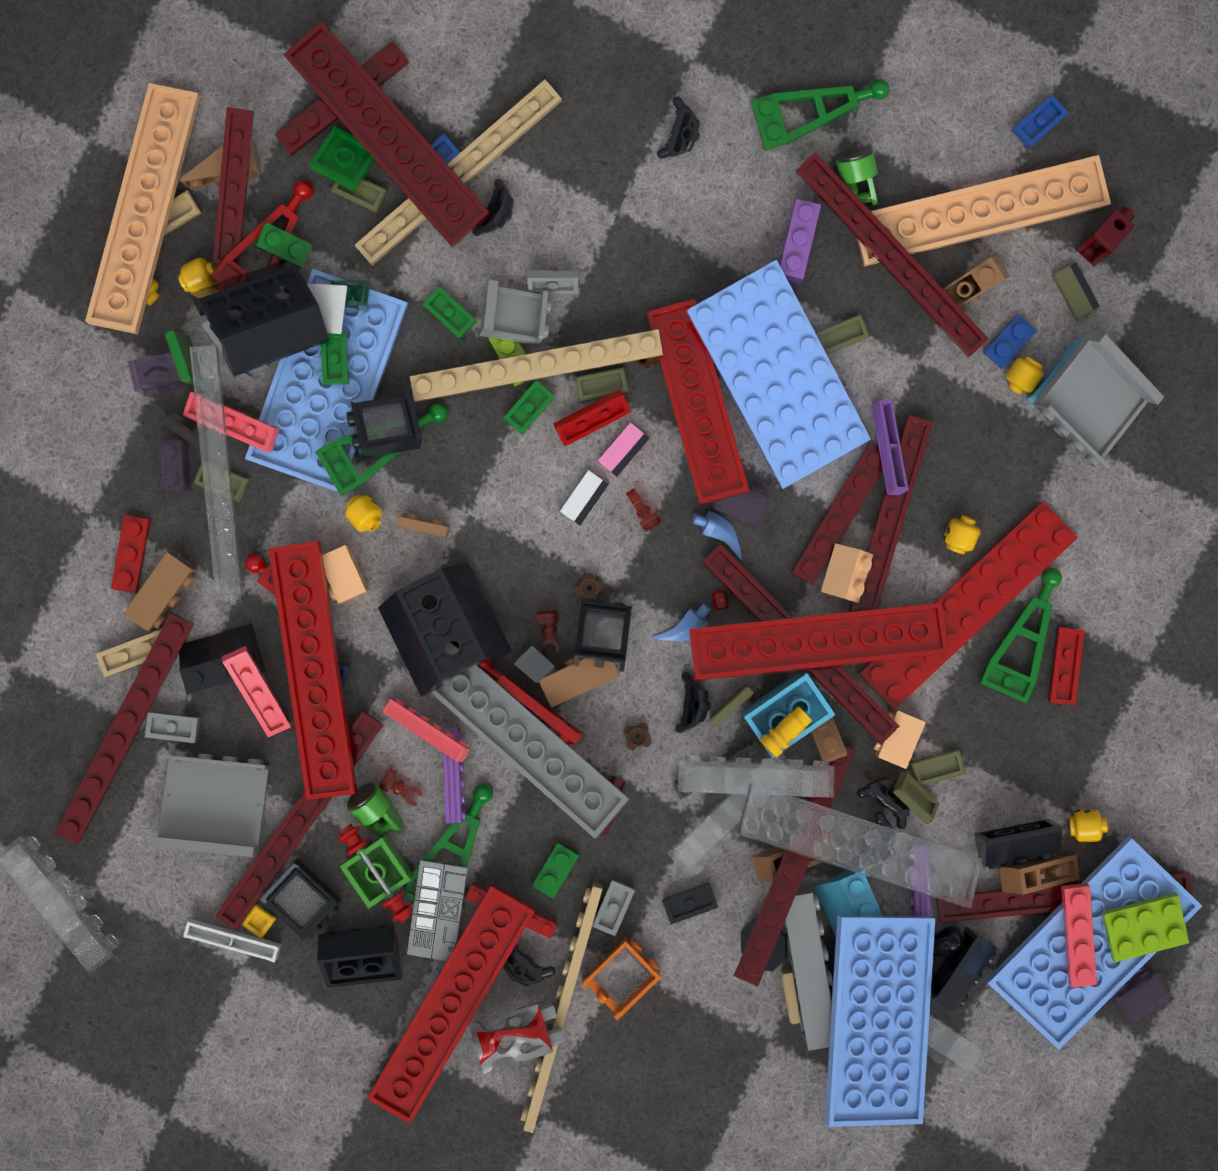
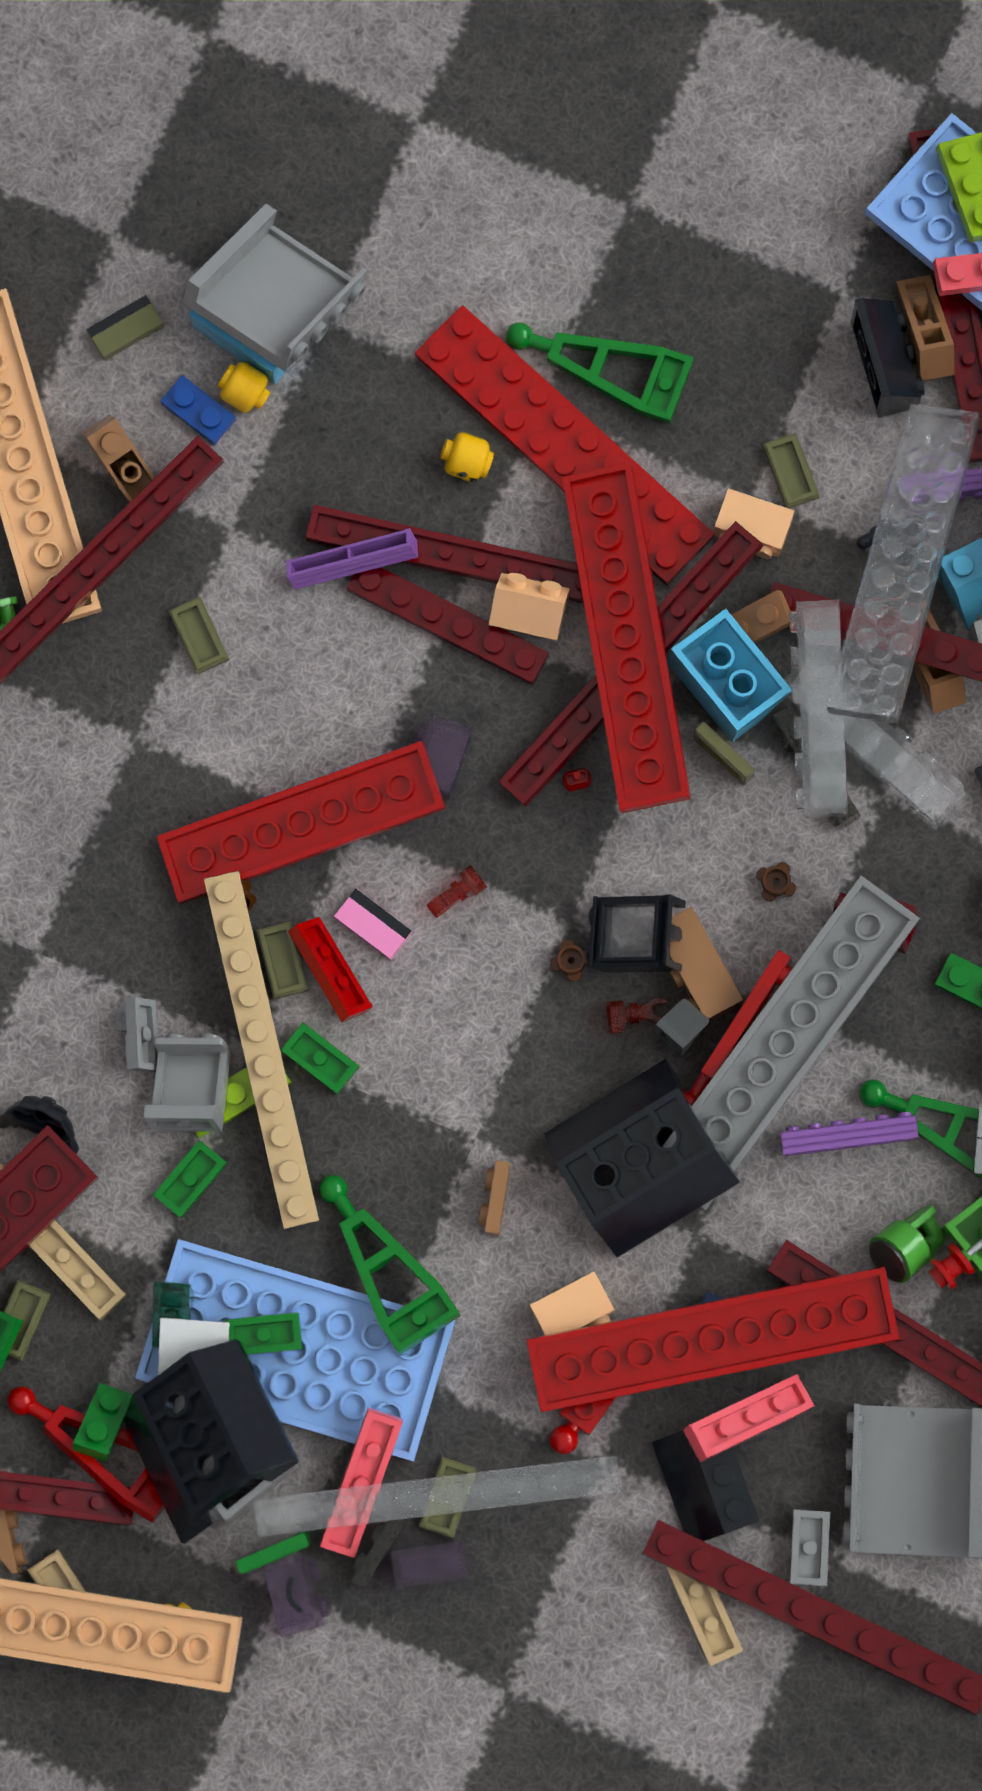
camera: 85 degrees left, 10 degrees down
red plate [111,515,151,593] -> none
medium nougat brick [123,552,197,631] -> none
yellow head [178,257,217,293] -> none
yellow head [345,495,383,532] -> none
black window [346,392,422,458] -> none
clear red piece [379,768,422,806] -> none
coral piece [383,698,471,762] -> none
white tile [560,470,609,526] -> none
medium blue bar [652,603,711,641] -> none
black piece [675,672,711,733] -> none
light blue plate [686,260,871,489] -> none
medium blue bar [692,511,742,560] -> none
yellow axle [759,707,812,758] -> none
medium lavender brick [779,199,821,284] -> none
black piece [857,777,910,829] -> none
olive tile [893,771,939,824] -> none
red plate [1048,627,1085,706] -> none
yellow head [1070,809,1108,842] -> none
dark red torso [1076,207,1135,267] -> none

